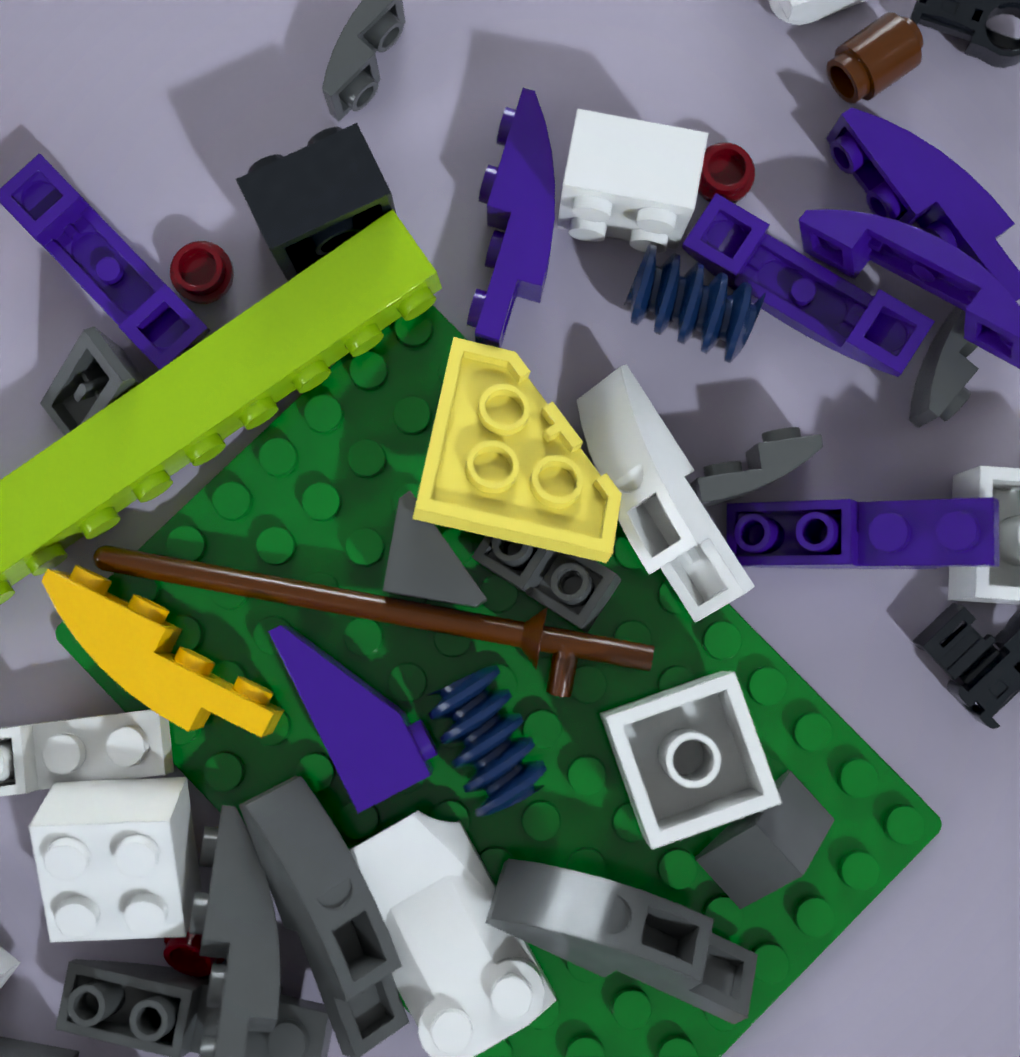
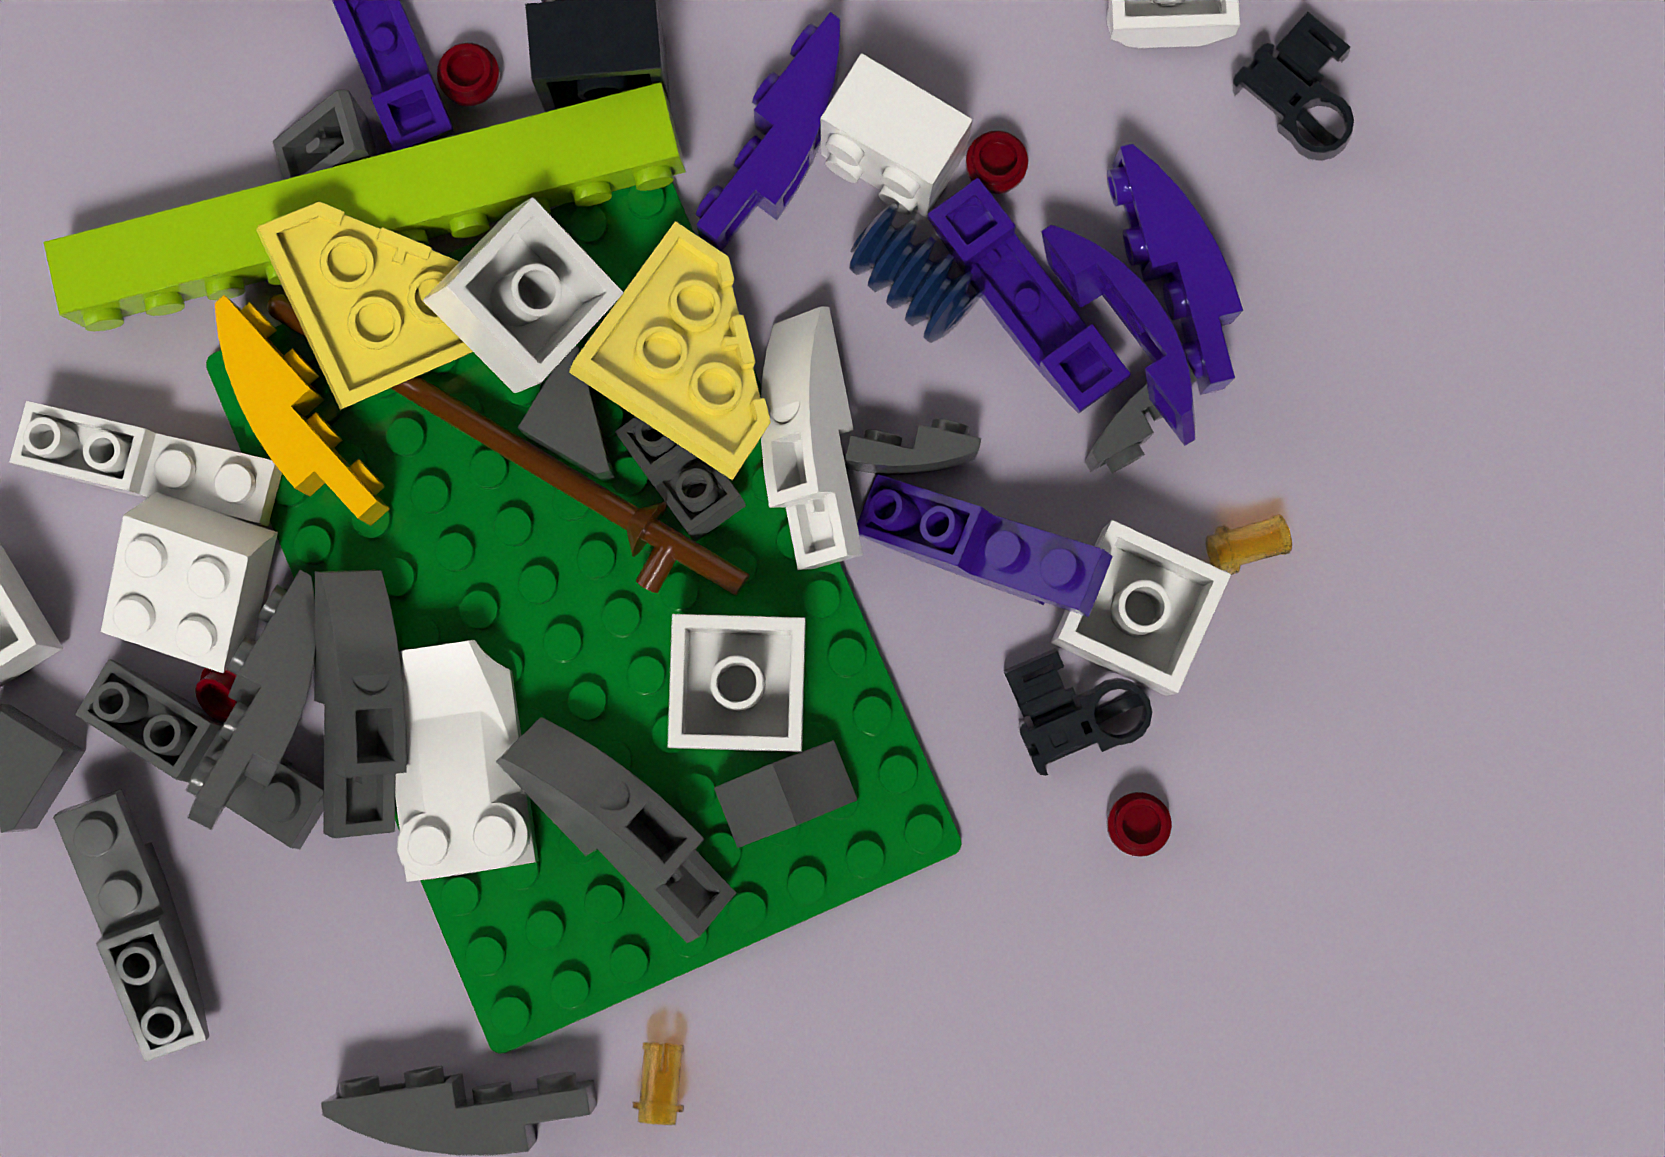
camera: 25 degrees right, 0 degrees up
dark purple slope [268,625,438,813] -> none
dark blue piece [427,665,547,817] -> none
reddish brown brick [826,12,923,104] -> none
none -> light yellow plate [256,202,473,410]
none -> white brick [422,197,624,394]

